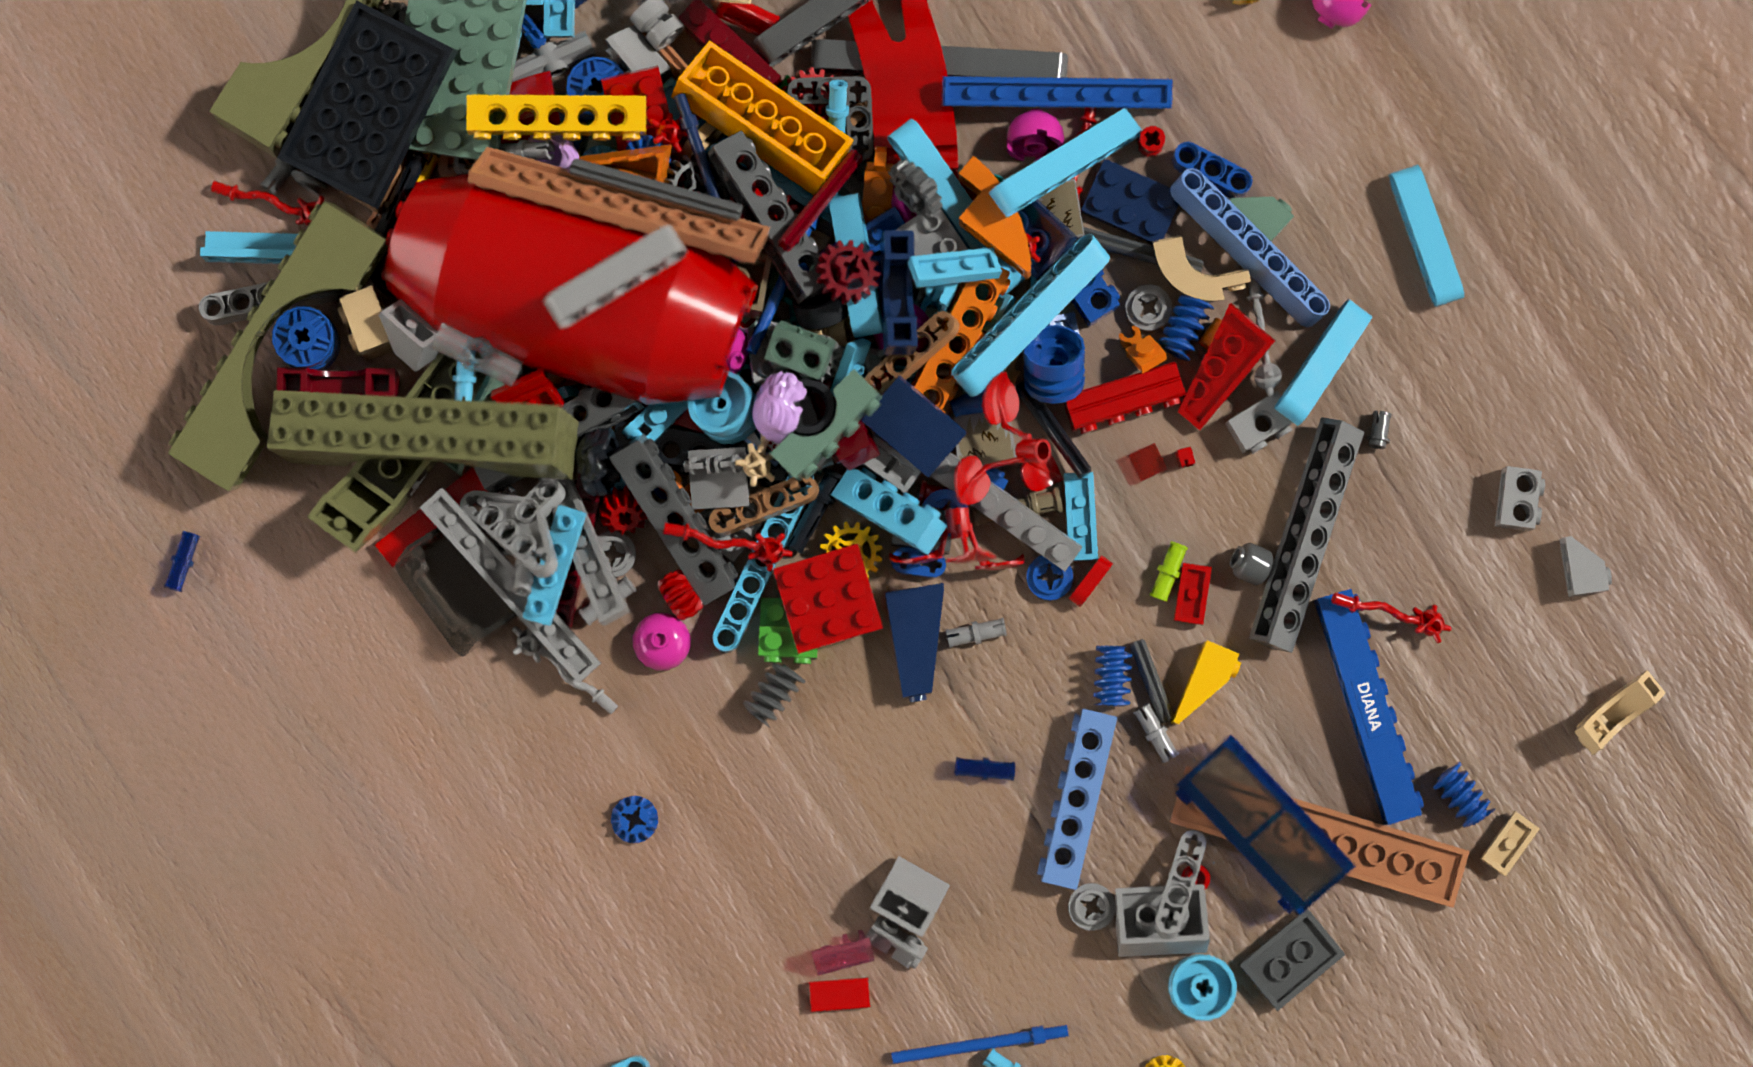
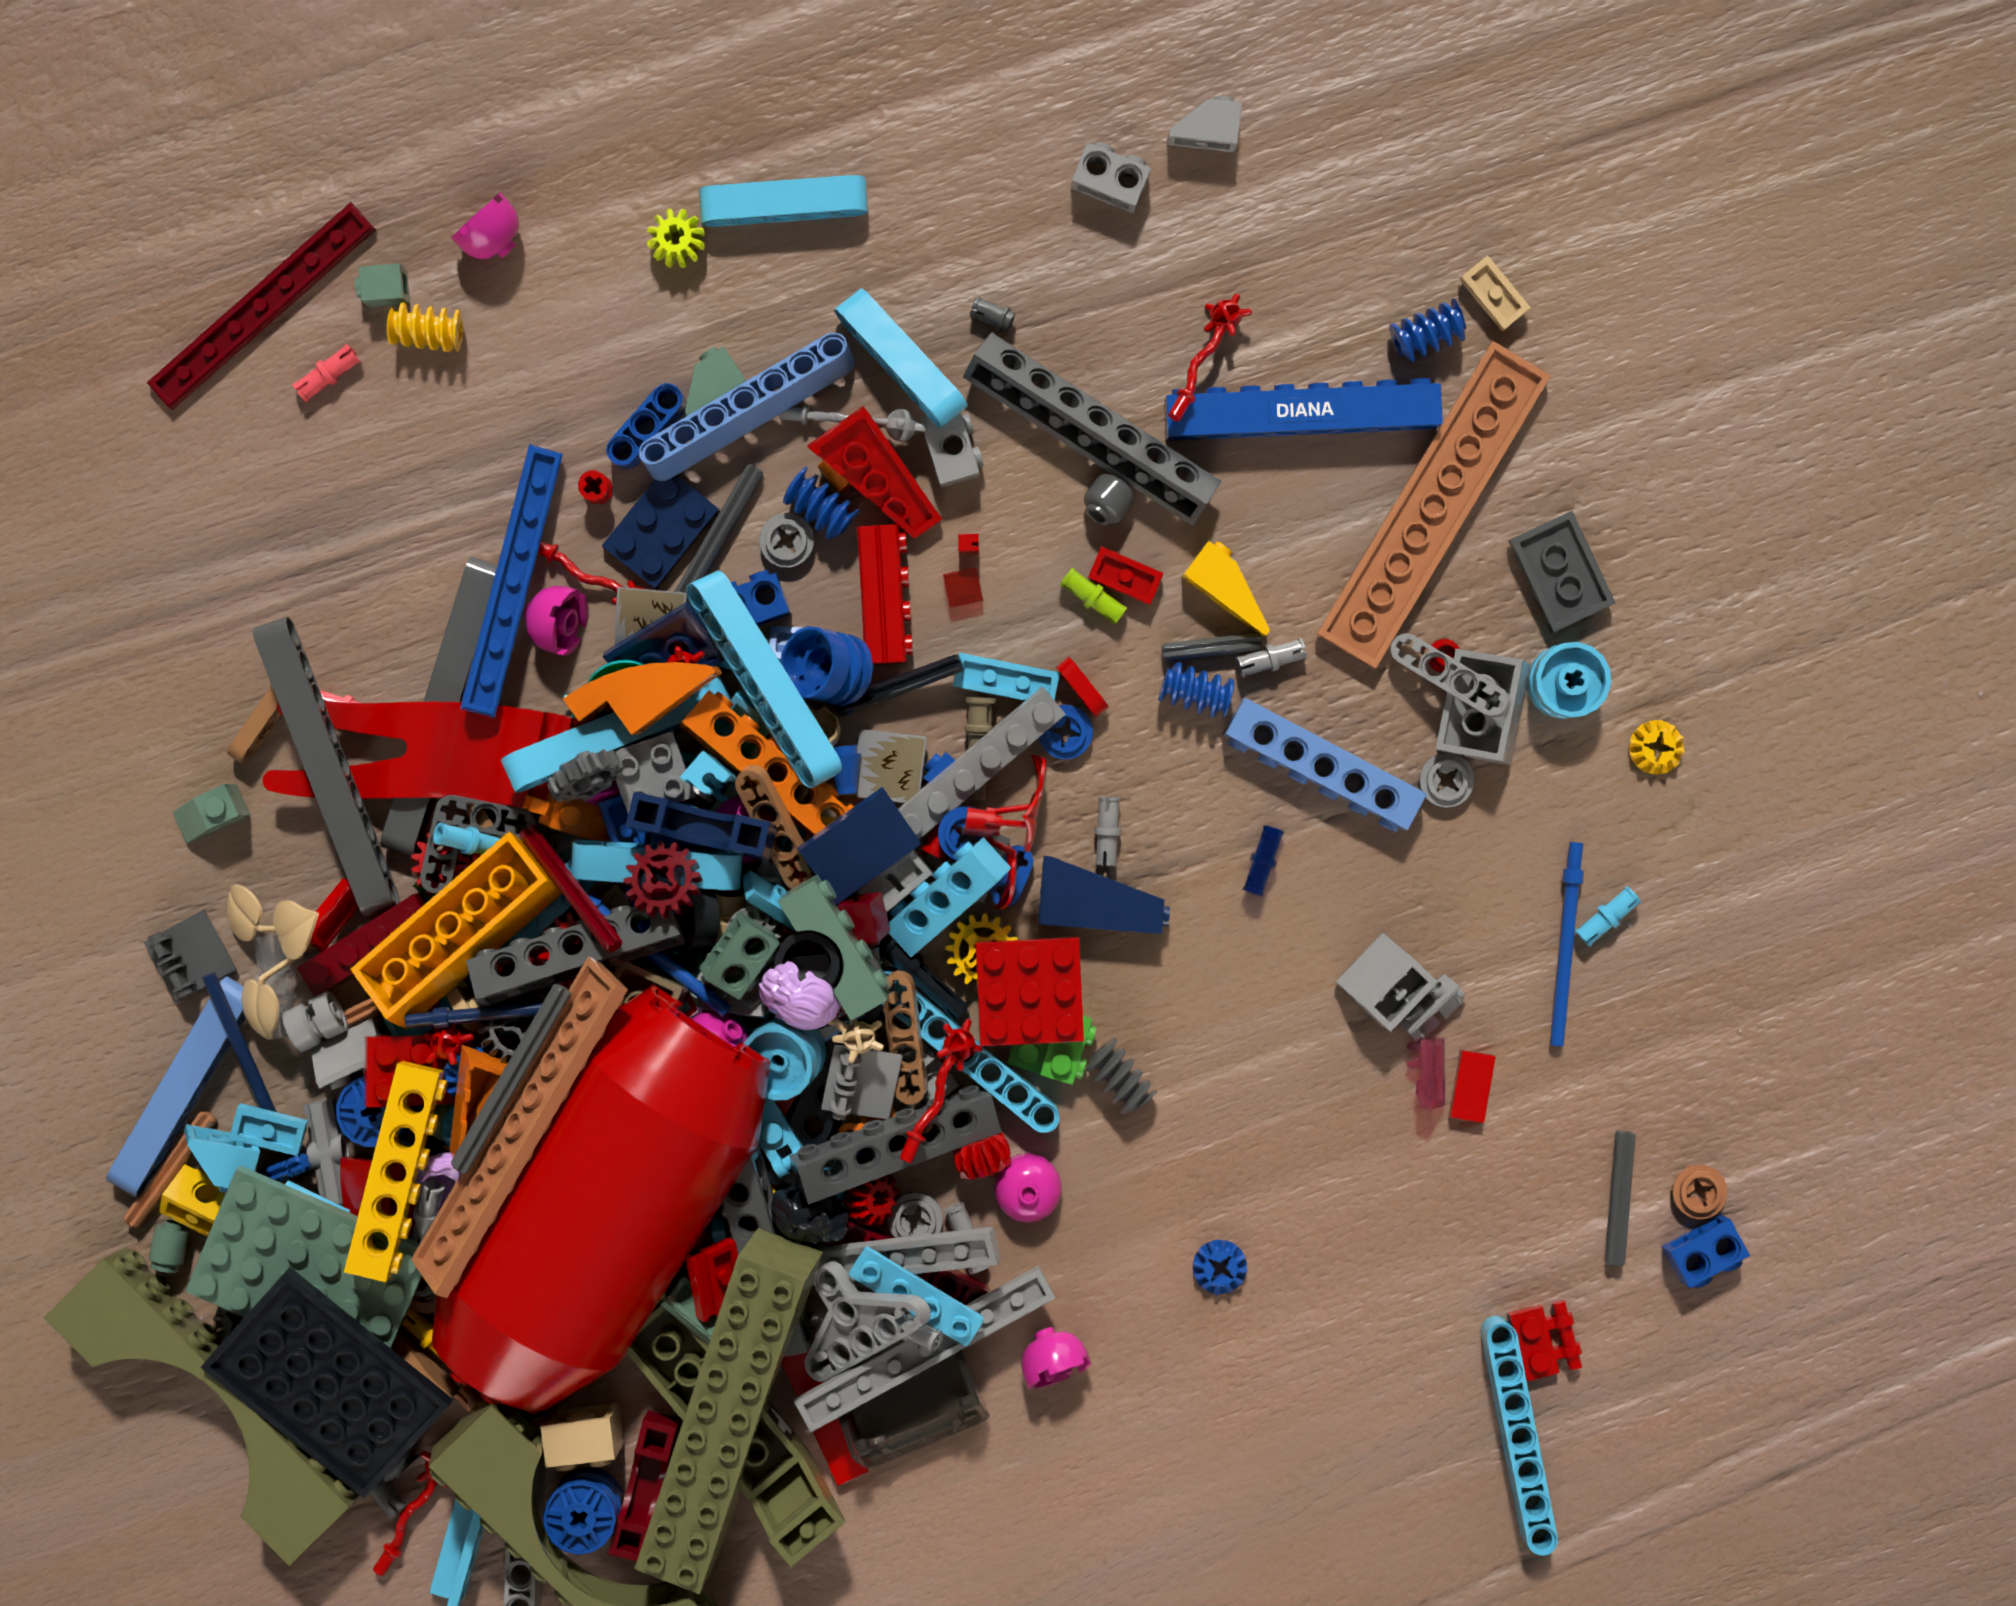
camera: 70 degrees left, 5 degrees up
black pin [375,152,428,237] -> none
light grey slope [379,299,443,372] -> none
clear piece [430,323,523,386] -> none
medium azure pin [453,349,477,401] -> none
light grey piece [512,626,618,714] -> none
light grey beam [544,225,687,328] -> none
medium azure plate [908,247,1002,288] -> none
red plant [954,372,1063,505] -> none
medium azure beam [989,108,1142,218] -> none
orange plate [1119,325,1167,374] -> none
tan arch [1152,235,1251,301] -> none
windscreen [1174,734,1356,915] -> none
tan arch [1574,670,1666,755] -> none
none -> neon yellow gear [647,209,705,268]
none -> dark pink cylinder [1021,1327,1092,1389]

